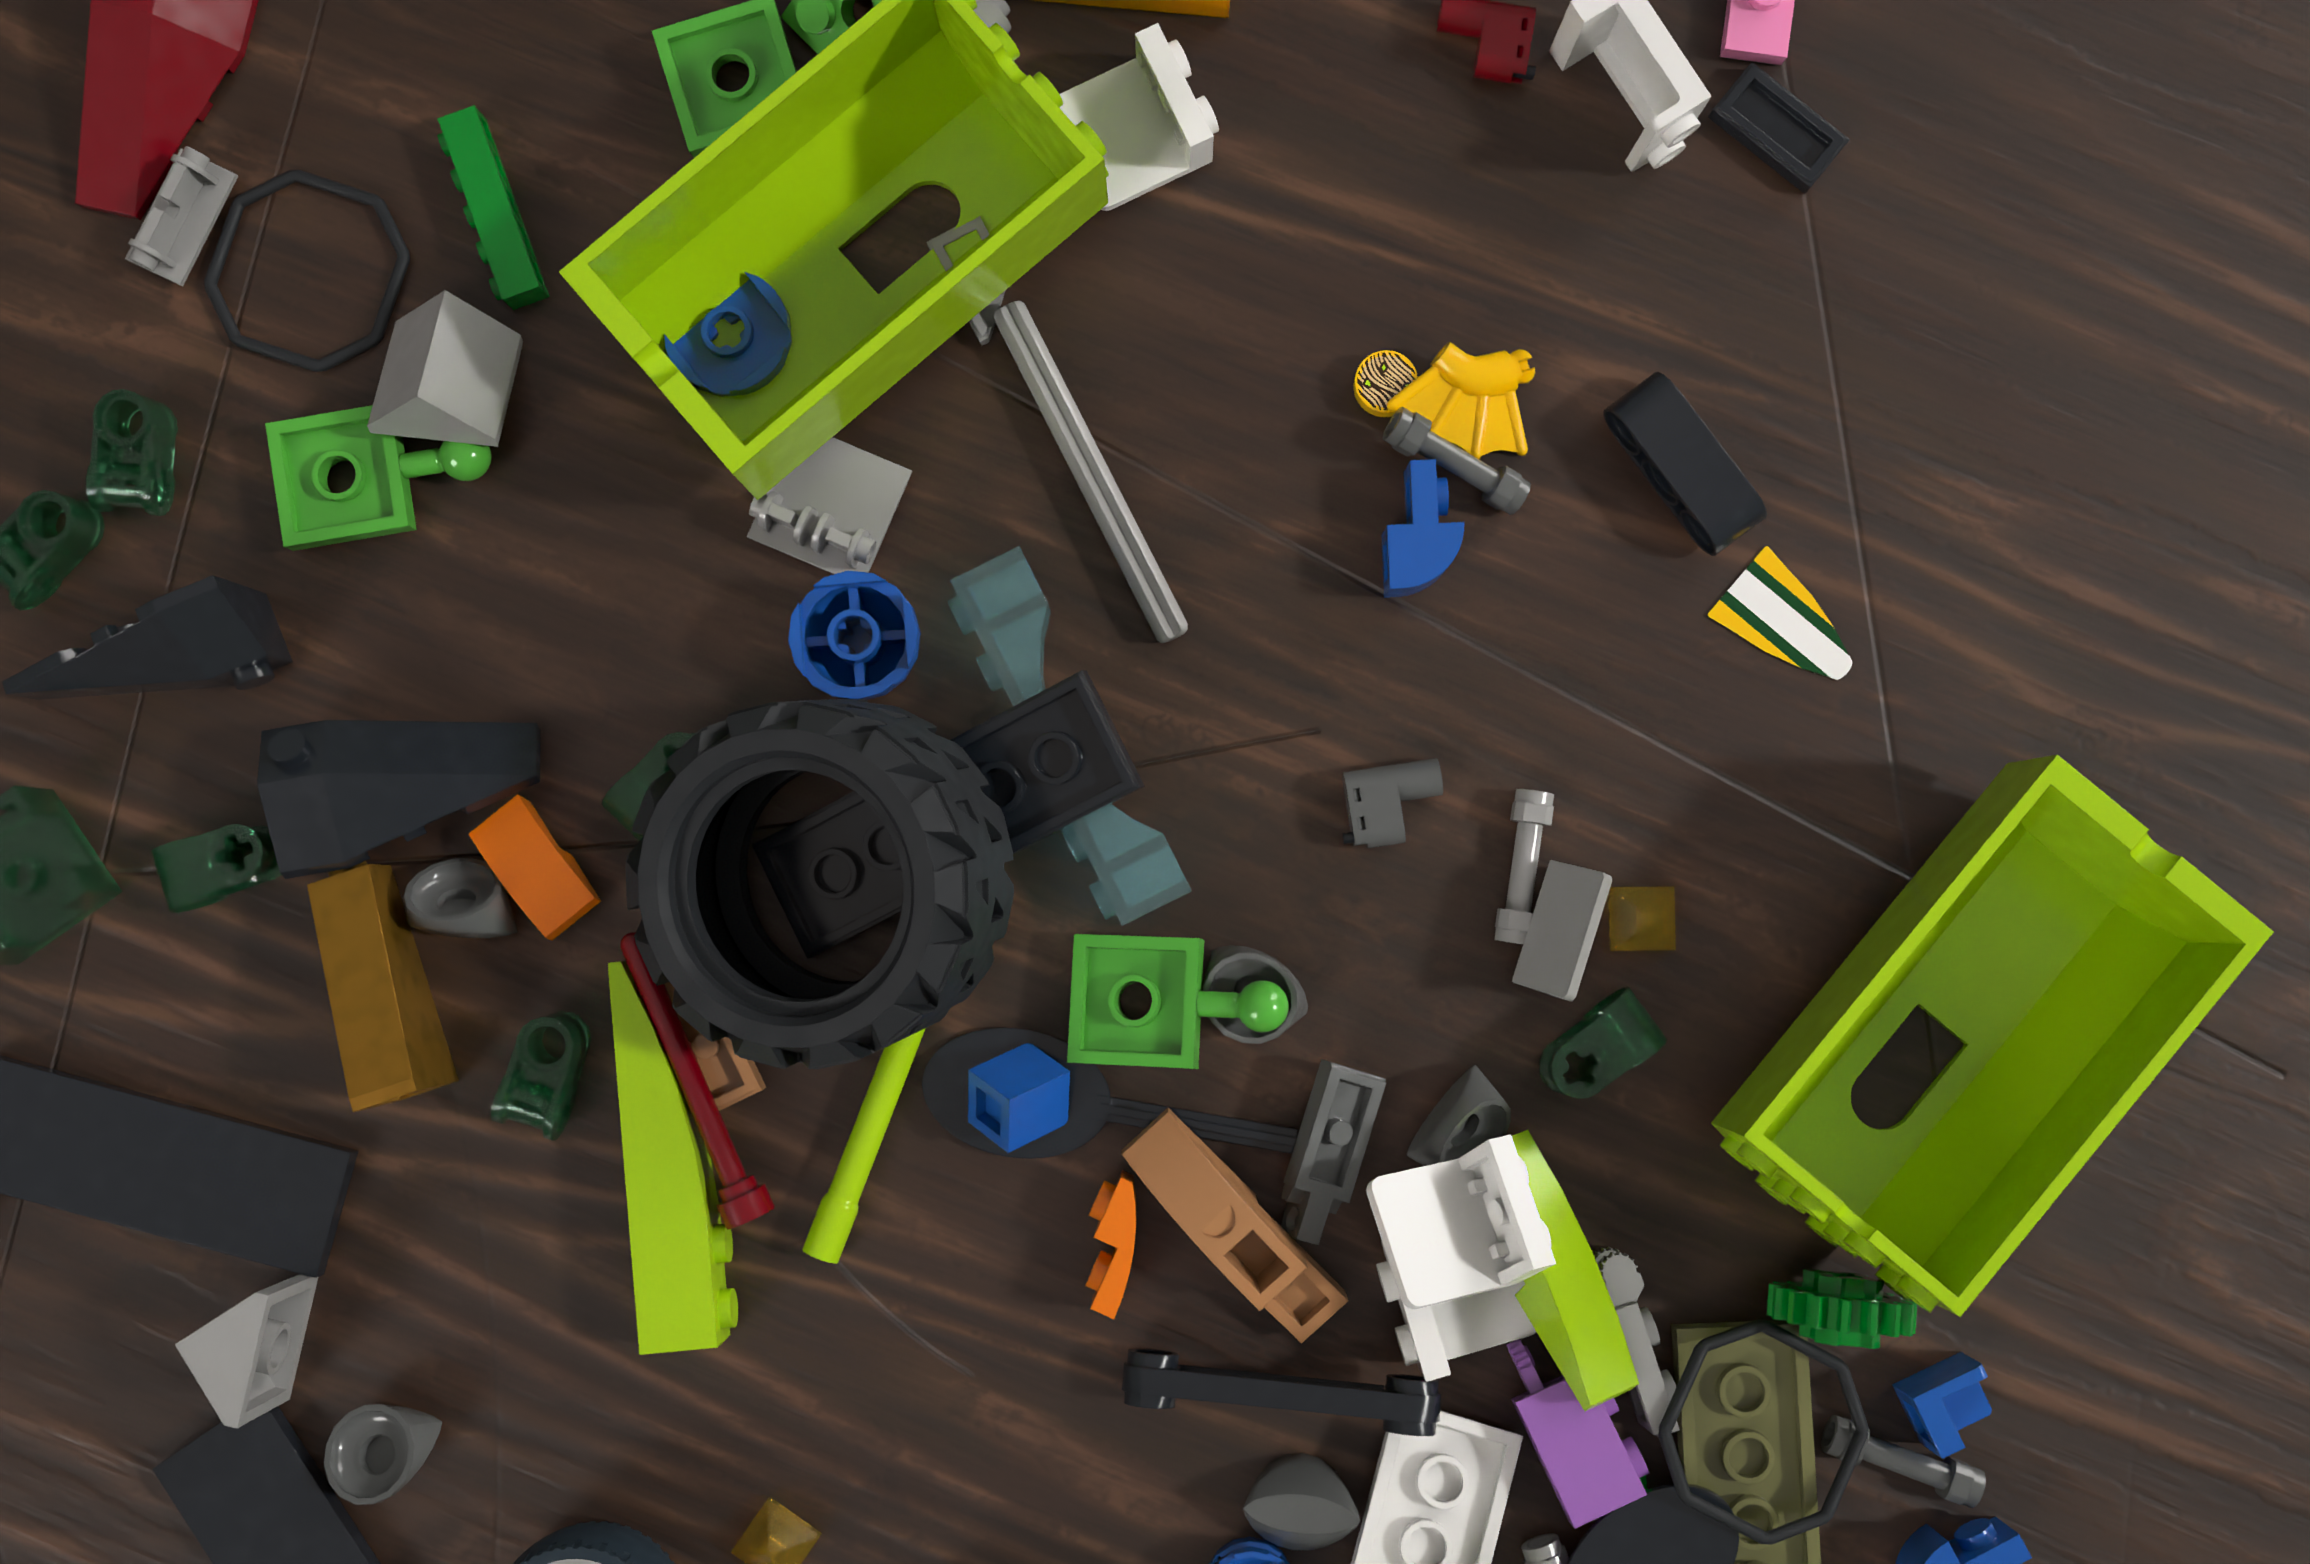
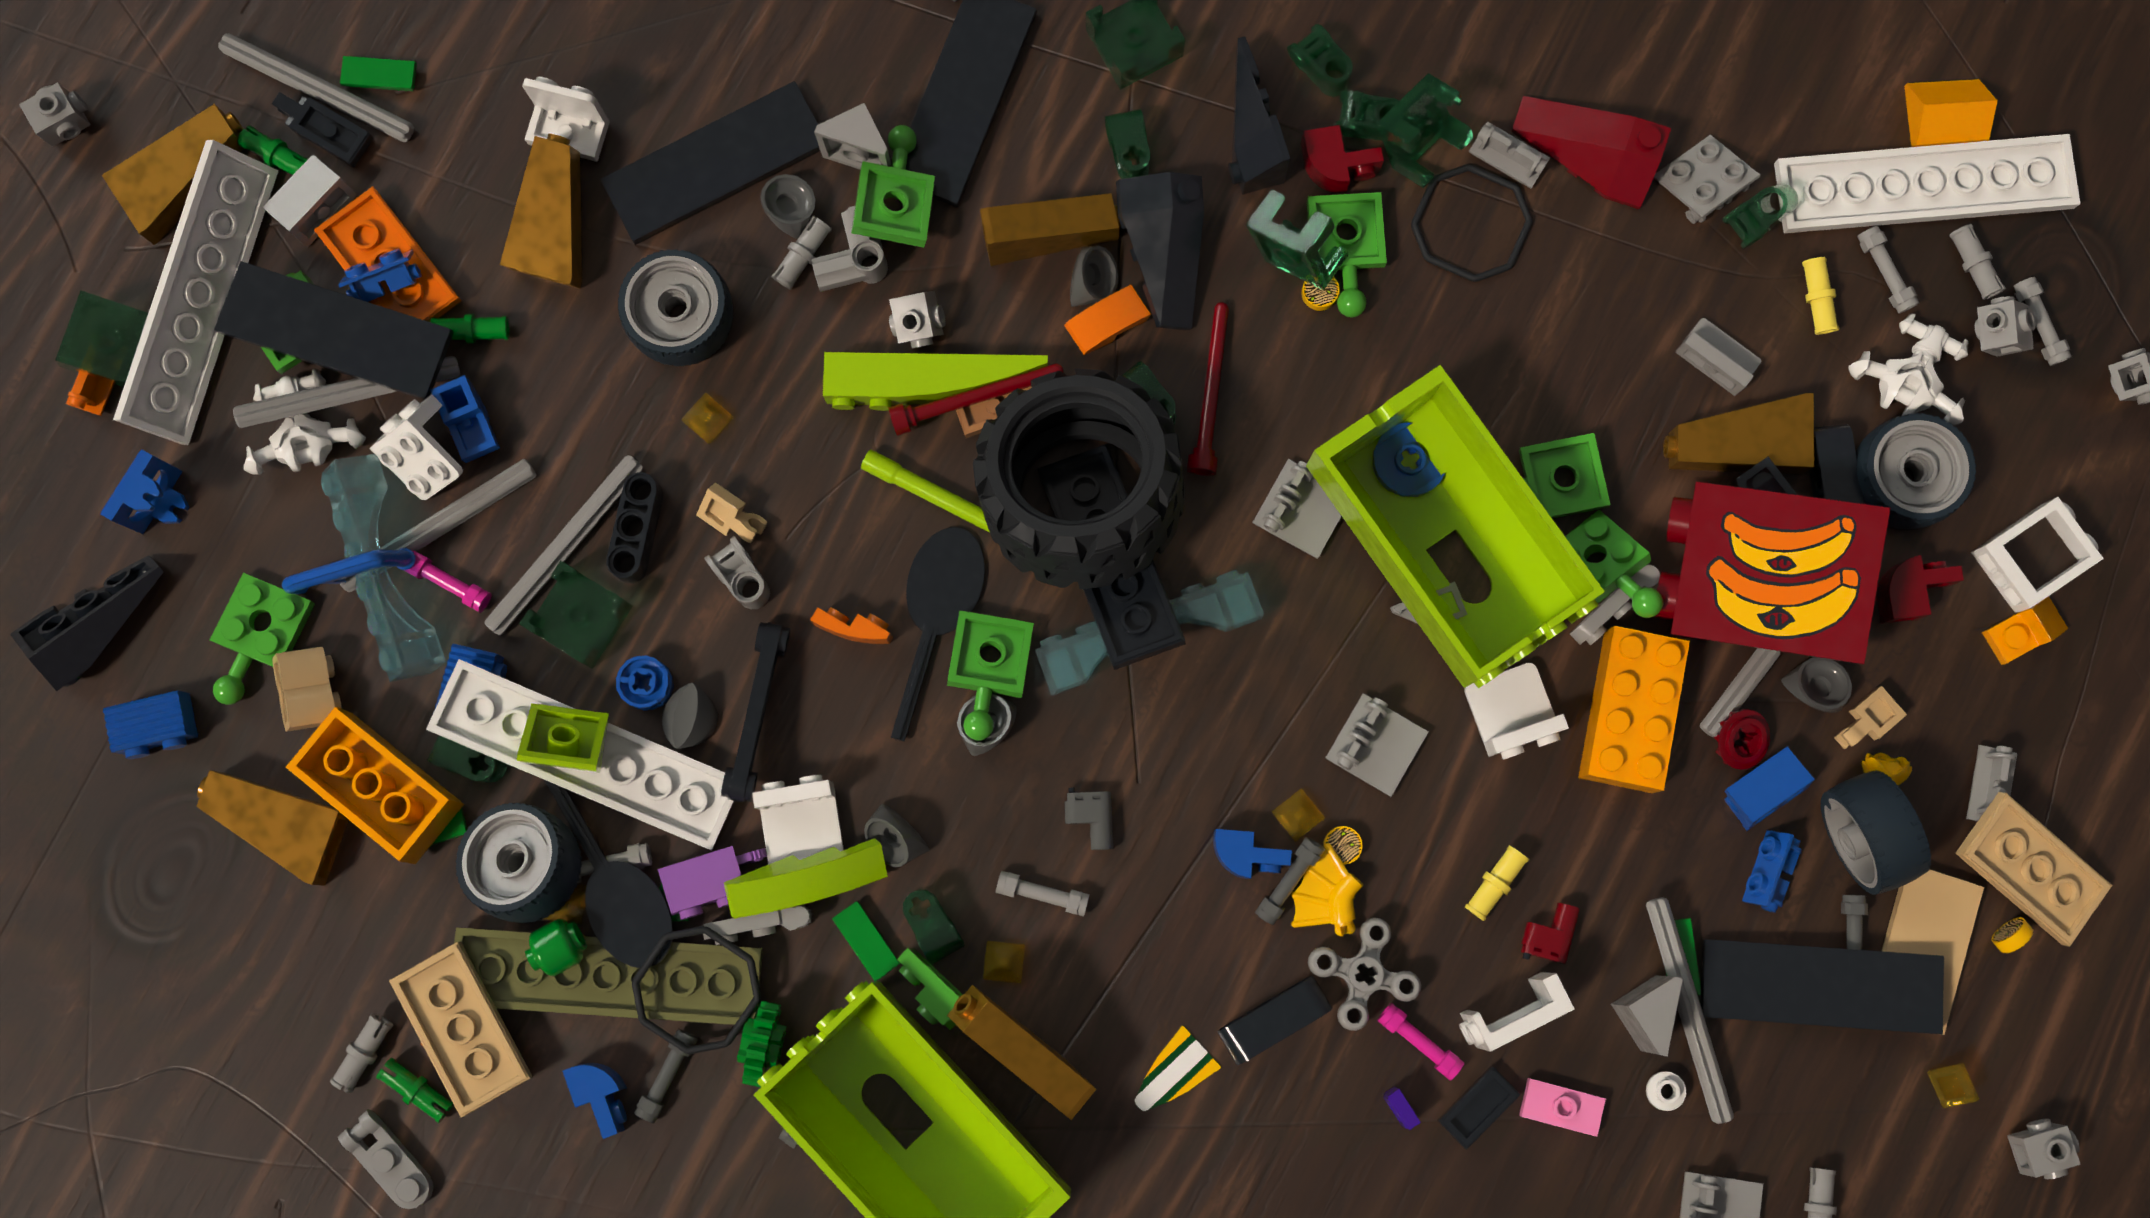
camera: 90 degrees right, 5 degrees down
light grey slope [367,290,523,447] -> none
green piece [437,105,550,310] -> none
clear green piece [491,1011,591,1141] -> none
blue cylinder [788,570,921,700] -> none
blue panel [968,1043,1070,1153] -> none
light grey axle [994,300,1188,643] -> none
medium nougat slope [1121,1107,1349,1344] -> none
dark grey hinge [1281,1059,1386,1245] -> none
white bracket [1366,1135,1556,1309] -> none
light grey panel [1512,860,1612,1002] -> none
blue panel [1892,1352,1992,1459] -> none
none -> tan plate [696,482,767,543]
none -> light grey piece [704,536,770,609]
none -> light grey pin [771,216,832,290]
none -> light grey piece [812,206,888,292]
none -> green piece [832,901,900,982]
none -> bright green plate [851,125,935,248]
none -> light grey brick [889,291,945,348]
none -> bright green plate [897,948,963,1030]
none -> pearl gold slope [947,985,1096,1120]
none -> dark red piece [1187,302,1229,476]
none -> clear green panel [1246,189,1348,290]
none -> clear yellow slope [1272,788,1325,842]
none -> dark red brick [1300,125,1384,193]
none -> tile [1301,272,1339,311]
none -> light grey gear [1308,918,1421,1031]
none -> light grey hinge [1325,694,1428,797]
none -> clear green panel [1377,73,1474,188]
none -> dark pink bar [1377,1003,1464,1081]
none -> dark purple tile [1383,1087,1421,1130]
none -> light yellow pin [1464,845,1529,921]

